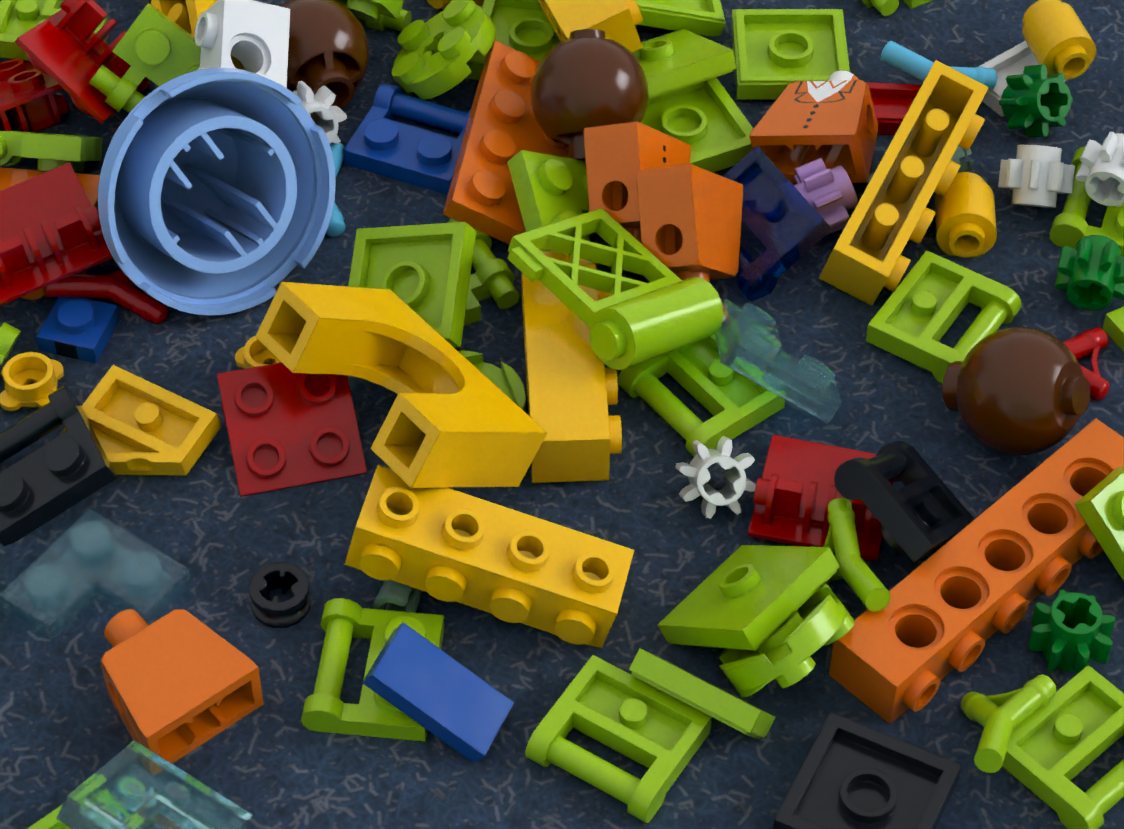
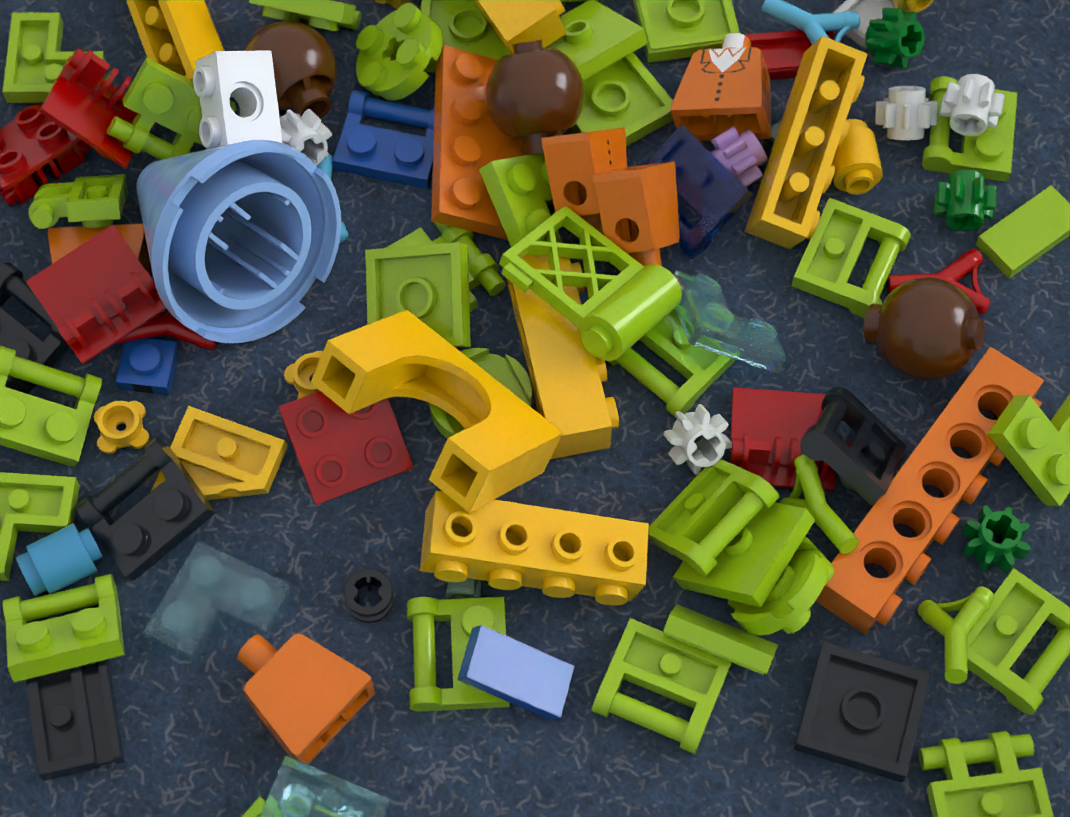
camera: 10 degrees left, 15 degrees up
none -> lime plate [648,459,779,576]

